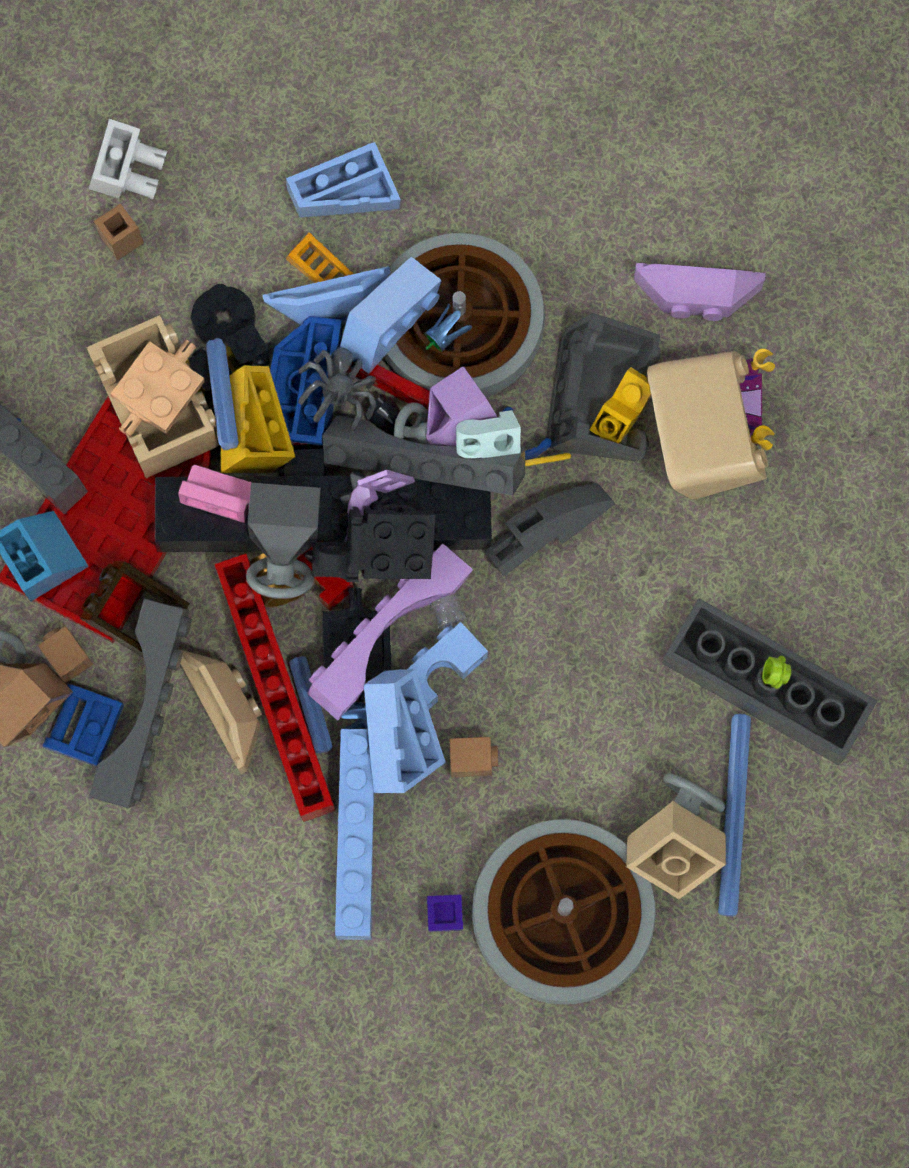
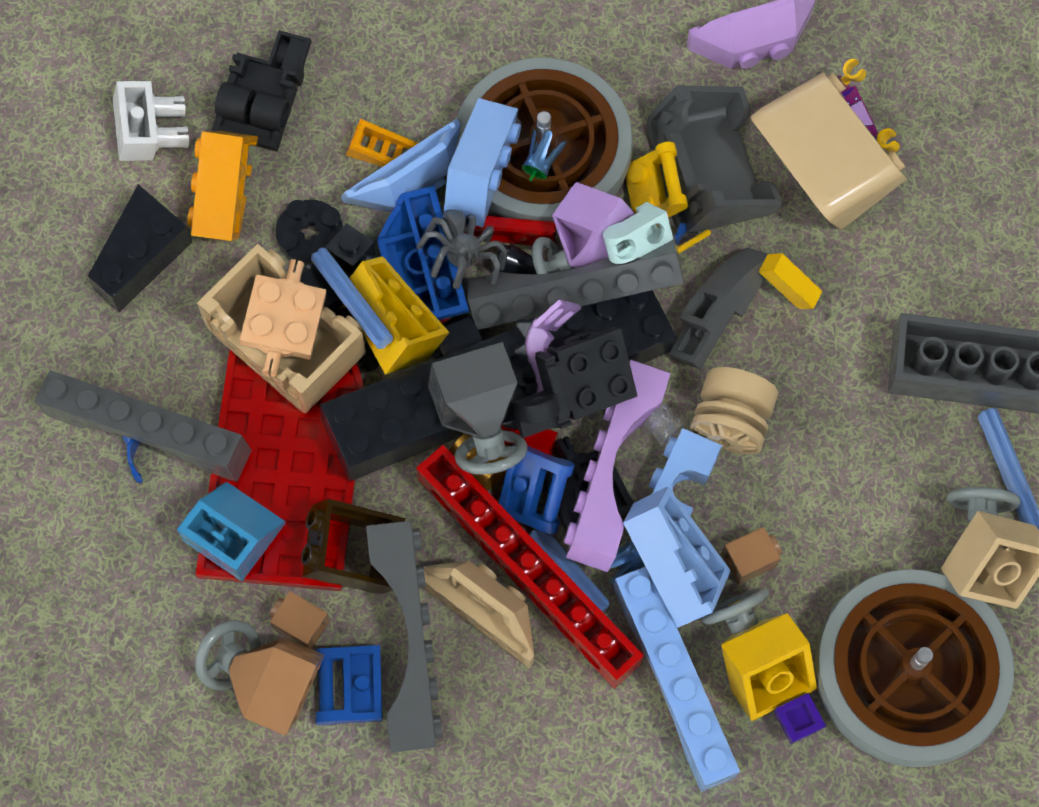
camera: 25 degrees left, 5 degrees down
medium nougat brick [94,204,144,261] -> none
bright pink panel [178,465,252,523] -> none
light blue wedge [286,142,401,218] -> none
yellow slope [590,367,651,444] -> none
lime plate [762,655,791,689] -> none
none -> black wedge [88,184,193,312]
none -> light orange wedge [187,131,258,241]
none -> black plate [211,30,312,152]
none -> blue plate [499,444,574,534]
none -> yellow plate [625,142,688,218]
none -> tan wheel [690,367,779,455]
none -> yellow piece [701,587,817,721]
none -> yellow piece [759,253,822,309]

